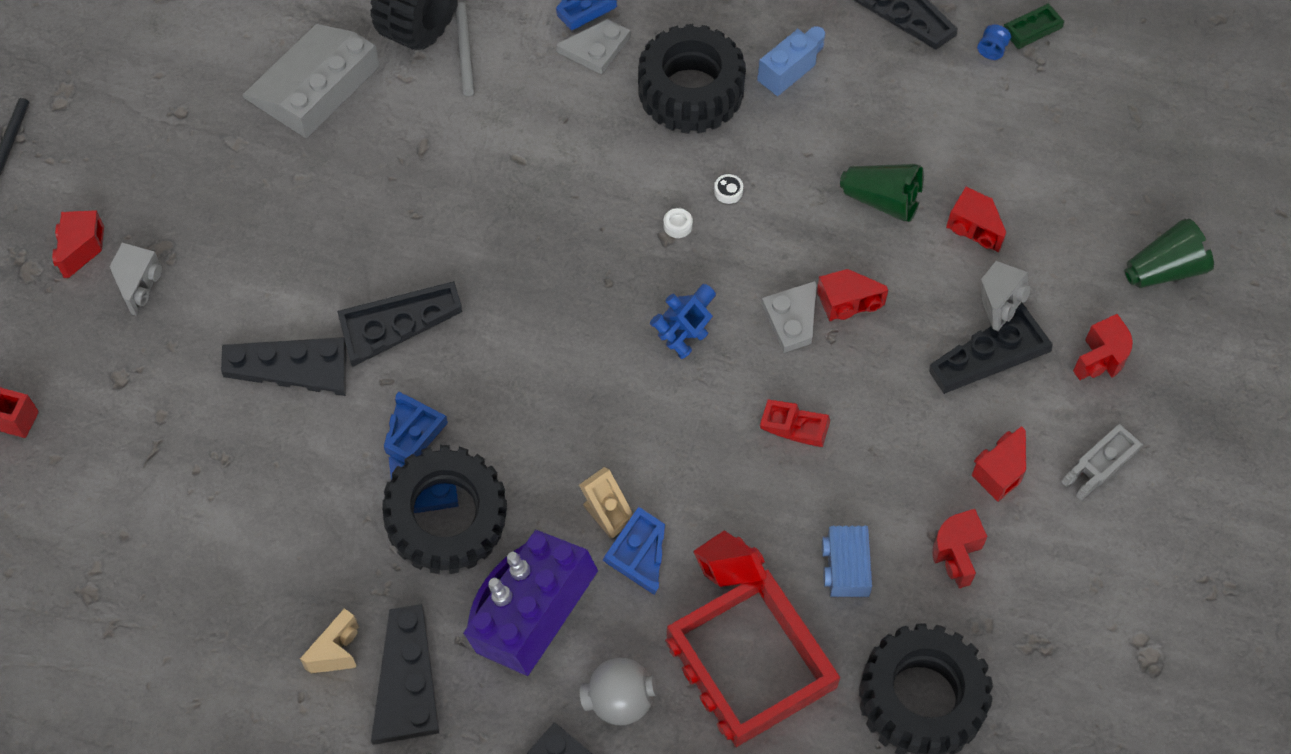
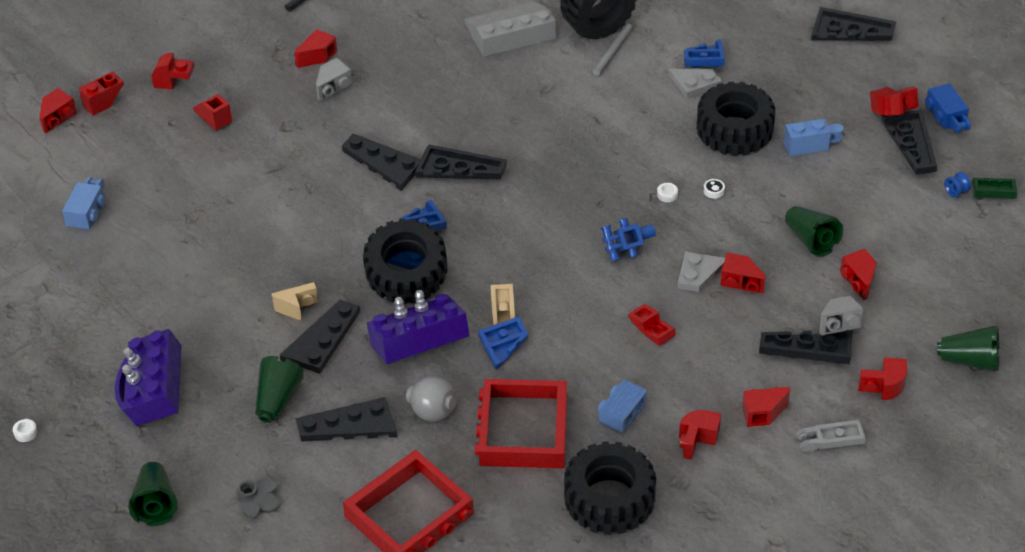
camera: 35 degrees right, 15 degrees down
red slope [693,530,767,587] -> none

